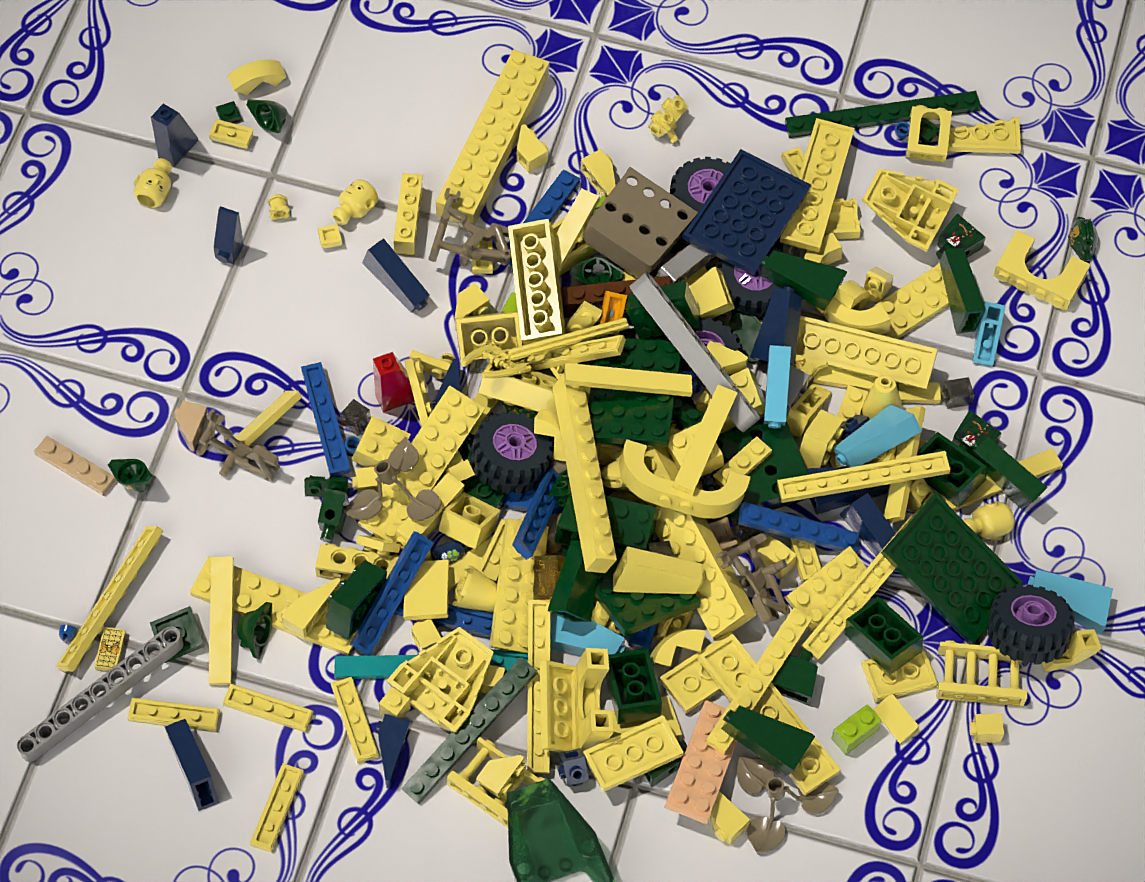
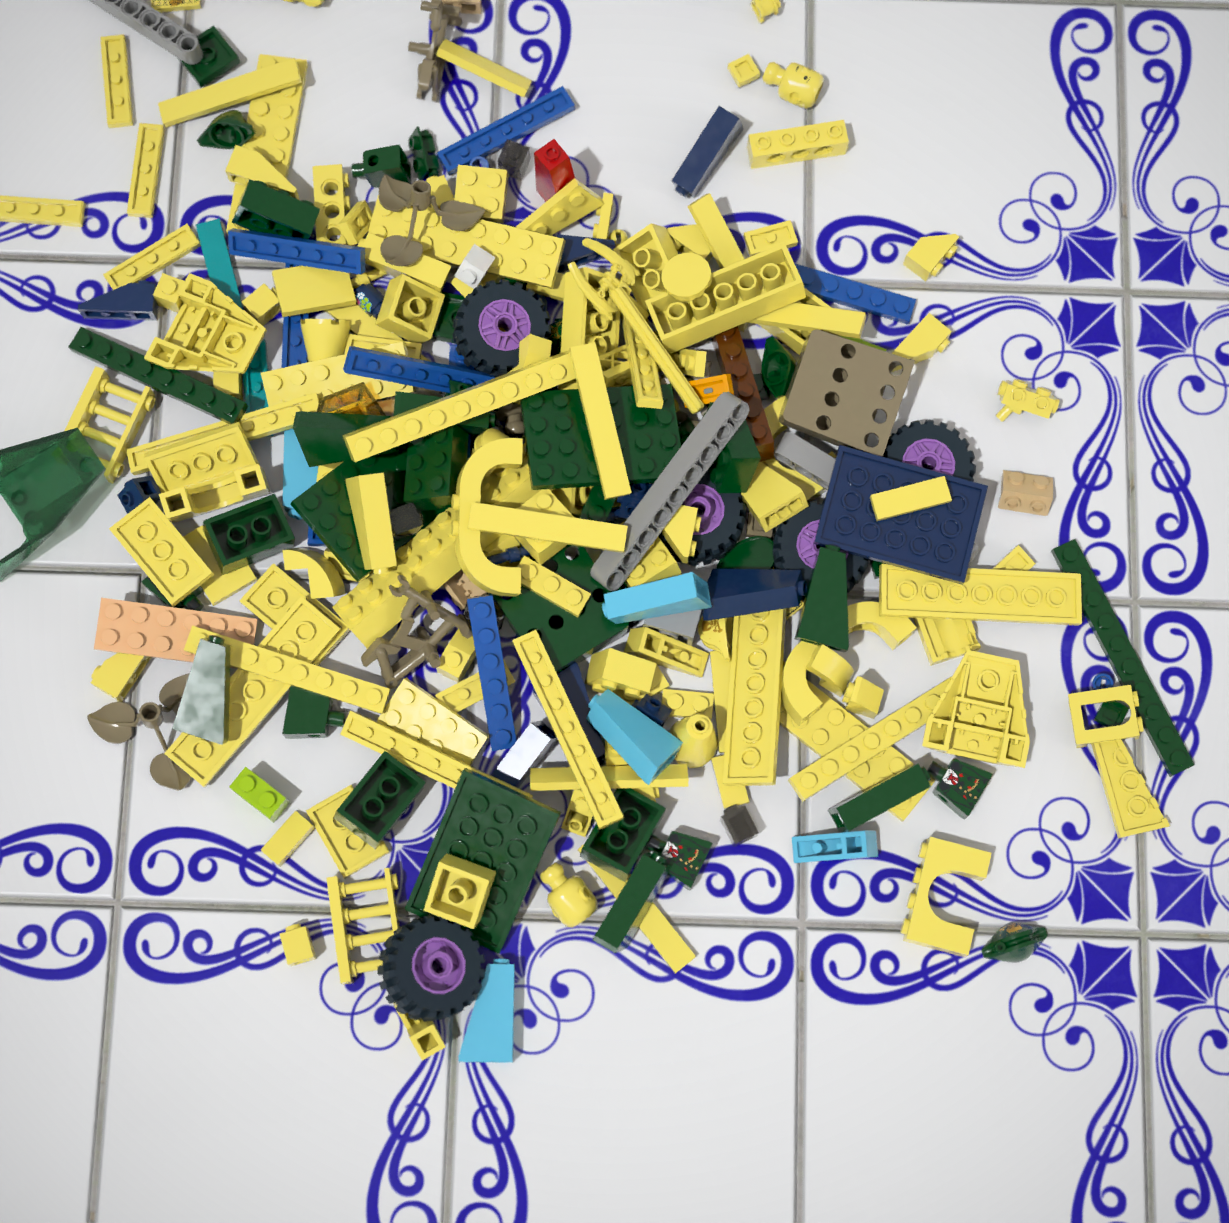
camera: 75 degrees right, 15 degrees up
dark blue slope [165,719,219,811] -> none
dark tan piece [428,187,512,266] -> none
light yellow brick [436,49,549,225] -> none
light yellow slope [476,755,526,798] -> none
none -> light yellow brick [424,854,496,929]
none -> white brick [454,244,496,289]
none -> light yellow tile [661,253,712,301]
none -> light yellow tile [687,193,744,269]
none -> light yellow plate [788,677,952,802]
none -> light yellow tile [870,476,952,521]
none -> tan bracket [998,470,1053,516]

